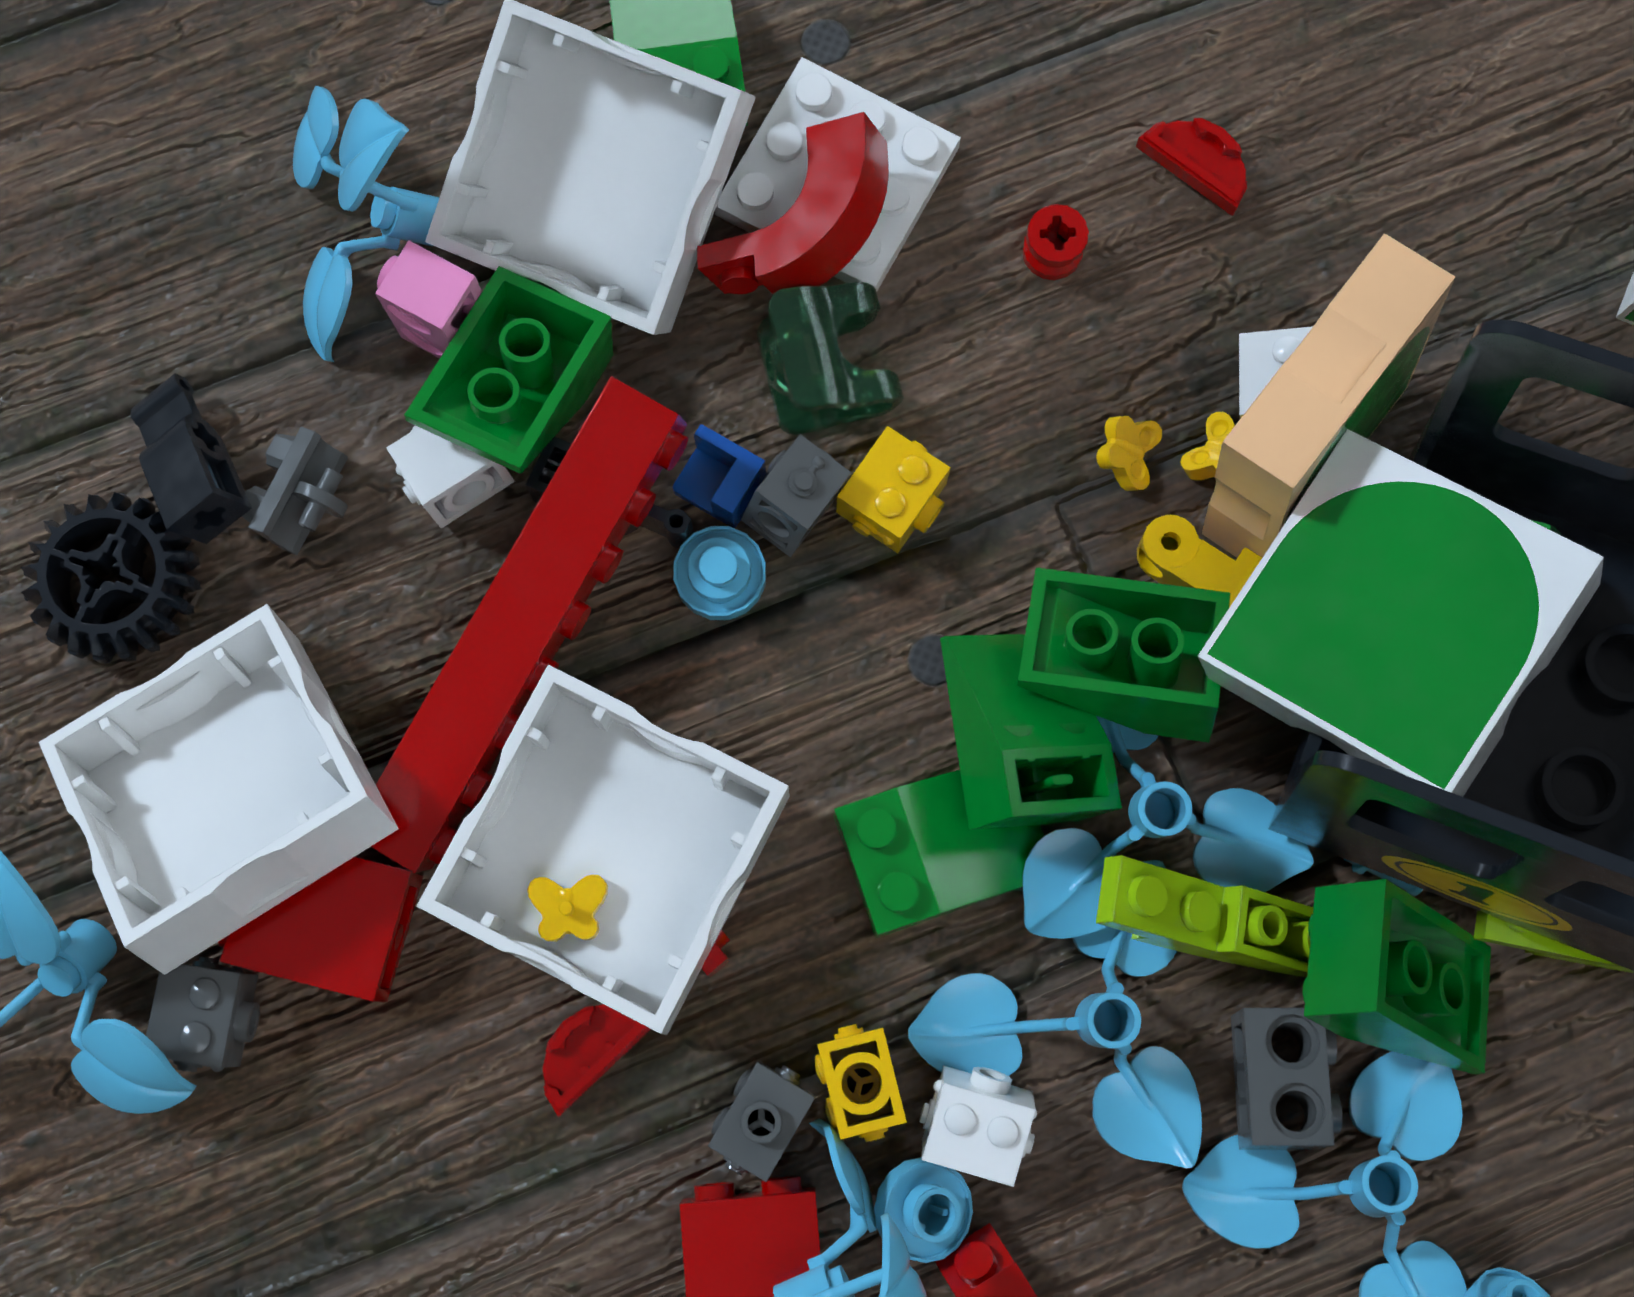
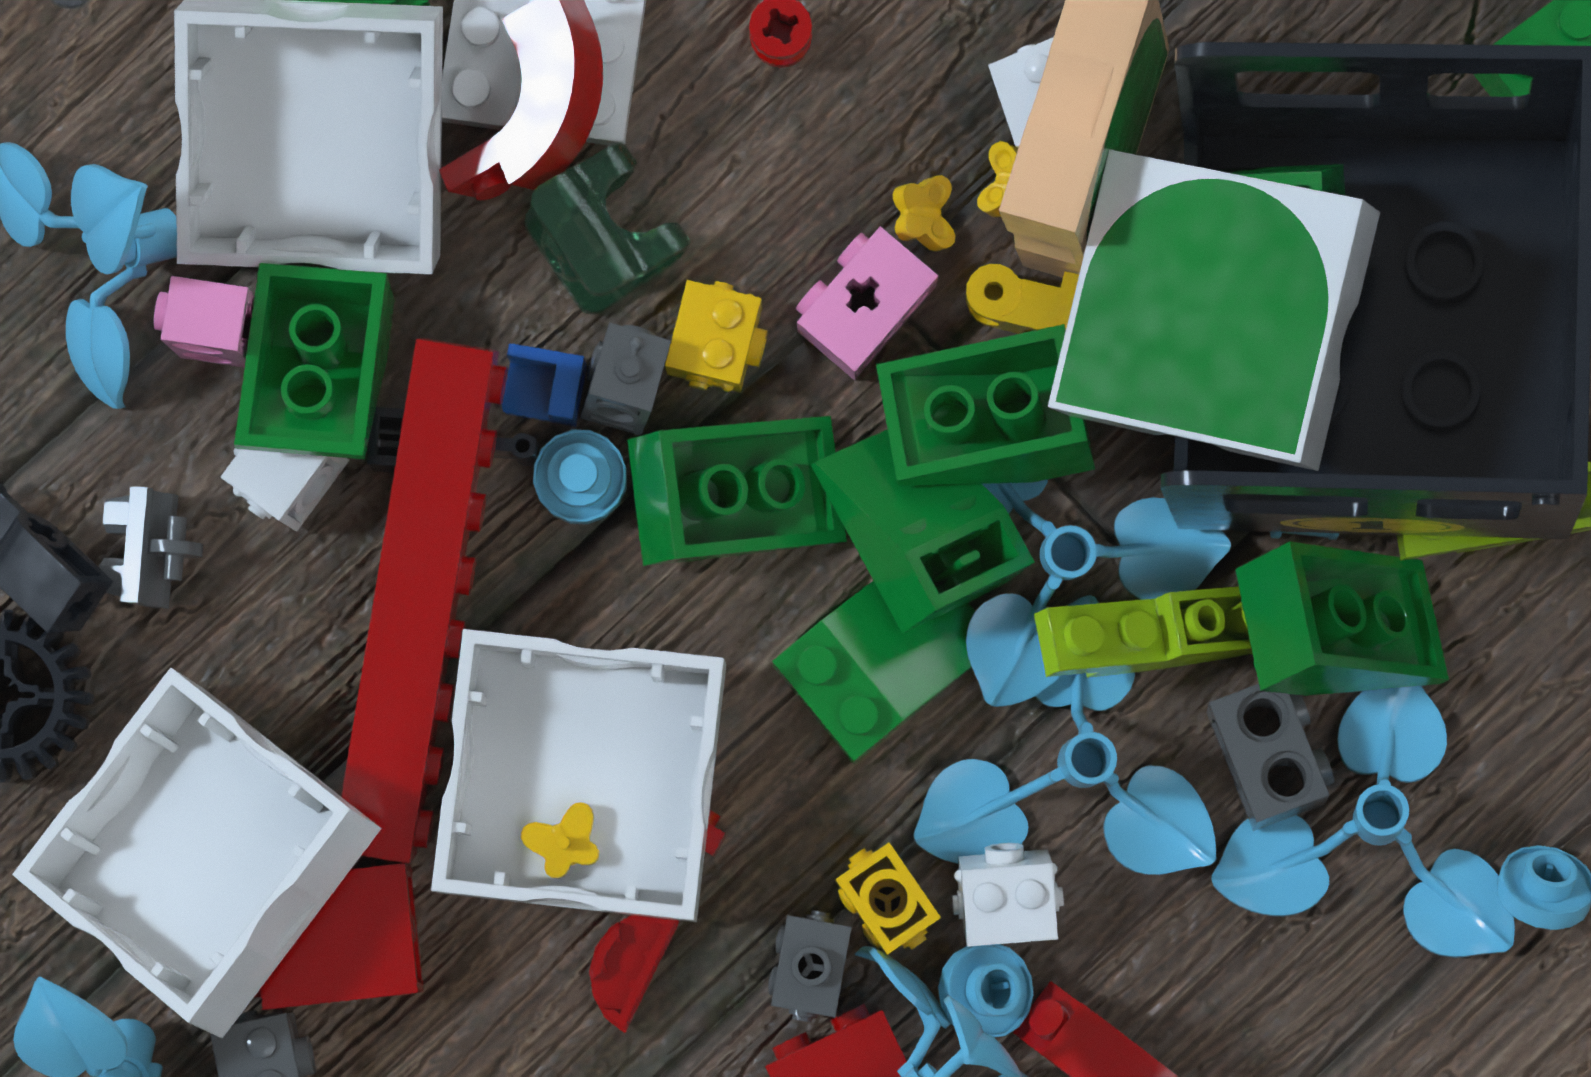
camera: 15 degrees left, 5 degrees up
none -> green slope [627,416,847,566]
none -> bright pink brick [796,226,938,380]

